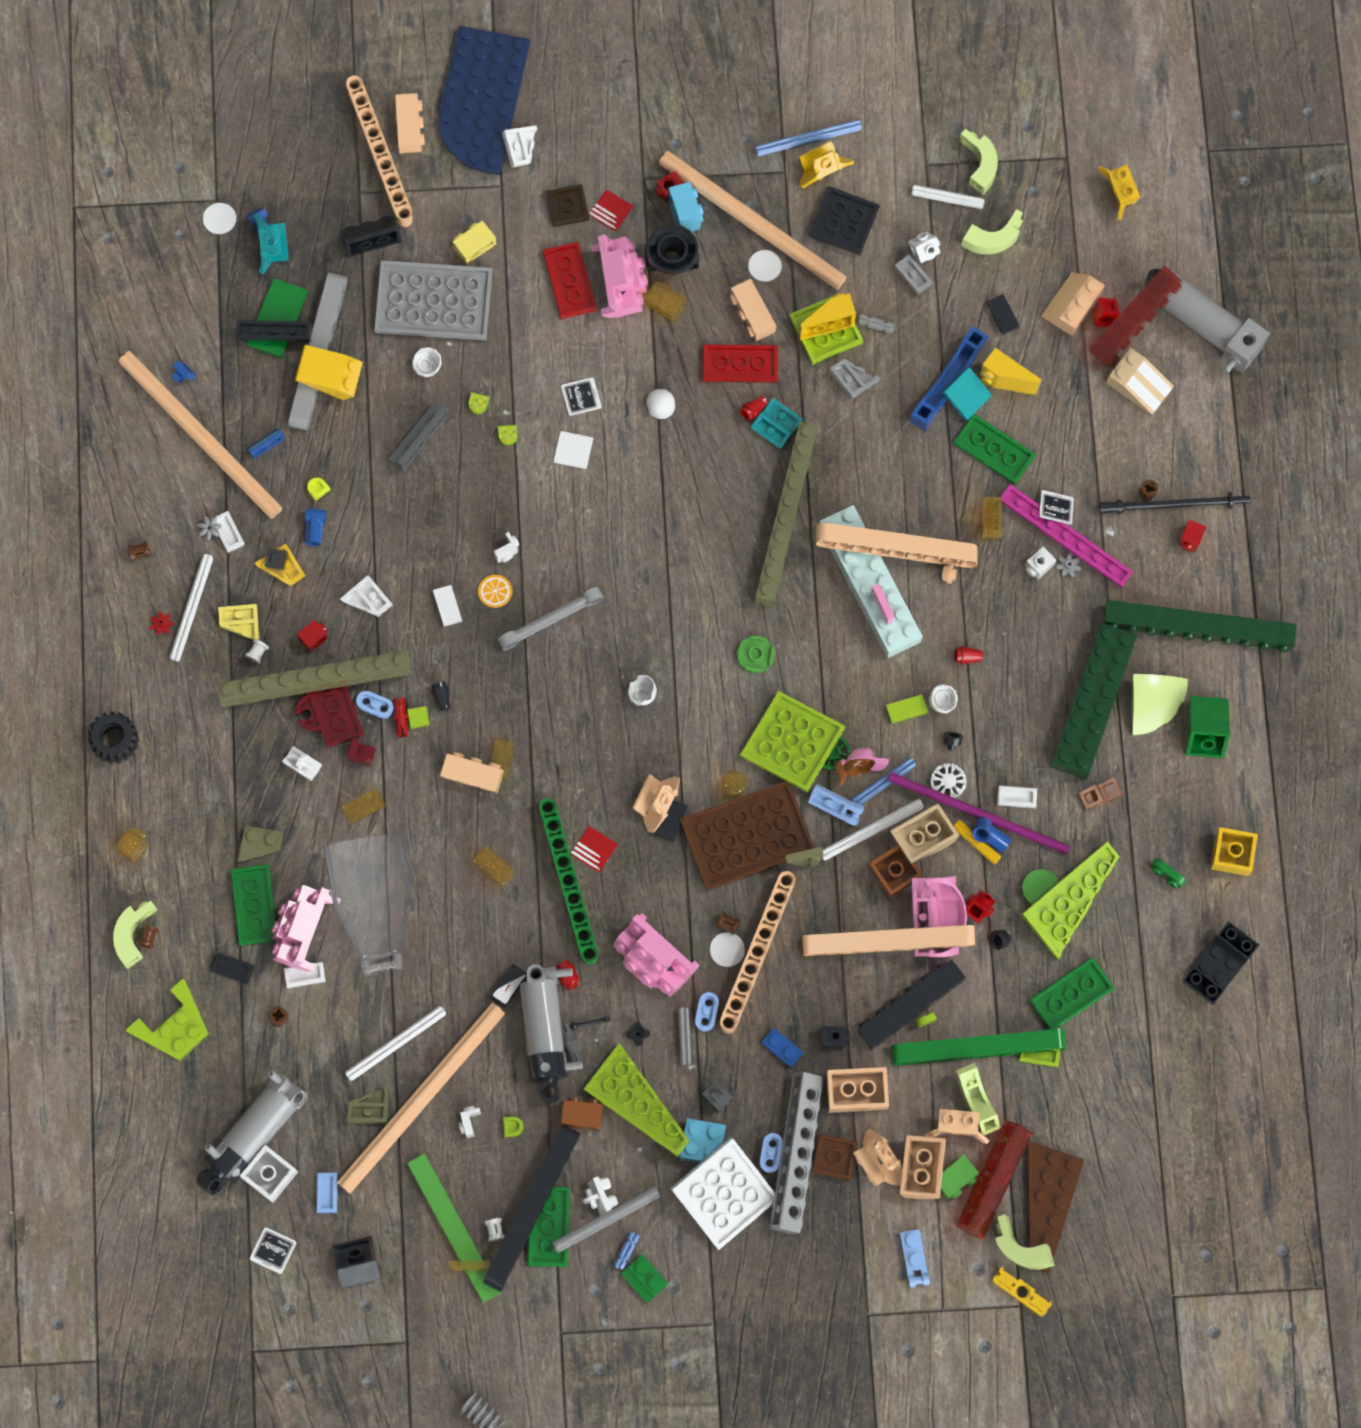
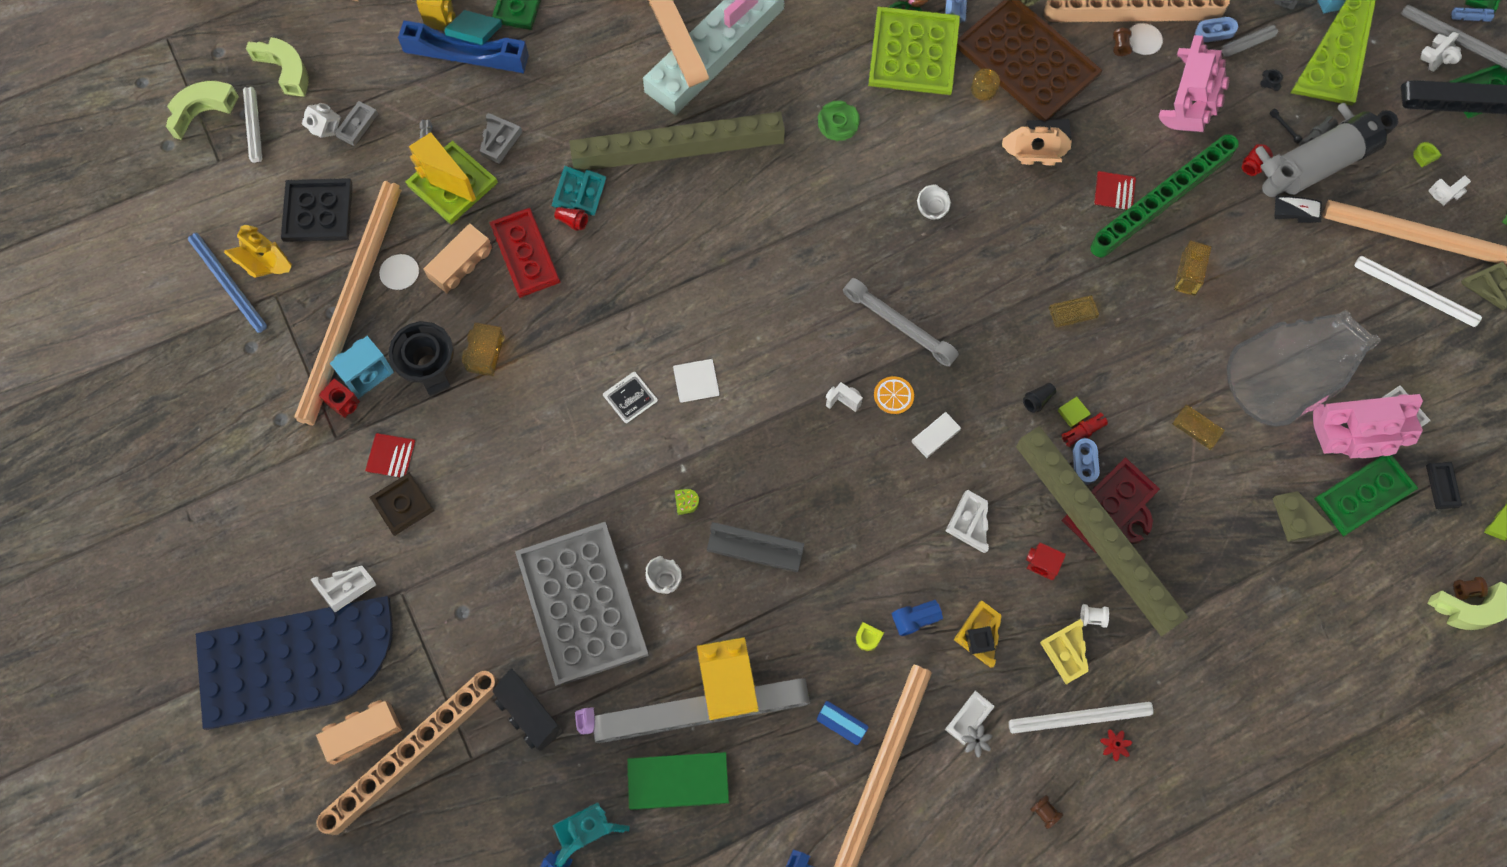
camera: 110 degrees left, 5 degrees down
black tyre [88,711,139,764] -> none
clear yellow brick [115,827,149,864] -> none
black plate [236,320,312,342] -> none
reddish brown bush [269,1006,288,1027] -> none
white hips [282,746,322,781] -> none
dark red panel [347,738,376,767] -> none
light nougat brick [440,752,504,793] -> none
light yellow brick [452,221,496,265] -> none
lime tile [498,425,517,446] -> none
red tile [542,241,597,320] -> none
dark orange brick [561,1098,603,1131] -> none
bright pink piece [591,235,648,318] -> none
white hair [646,389,675,419] -> none
black tile [986,294,1020,335] -> none
none -> lavender tile [575,708,595,734]

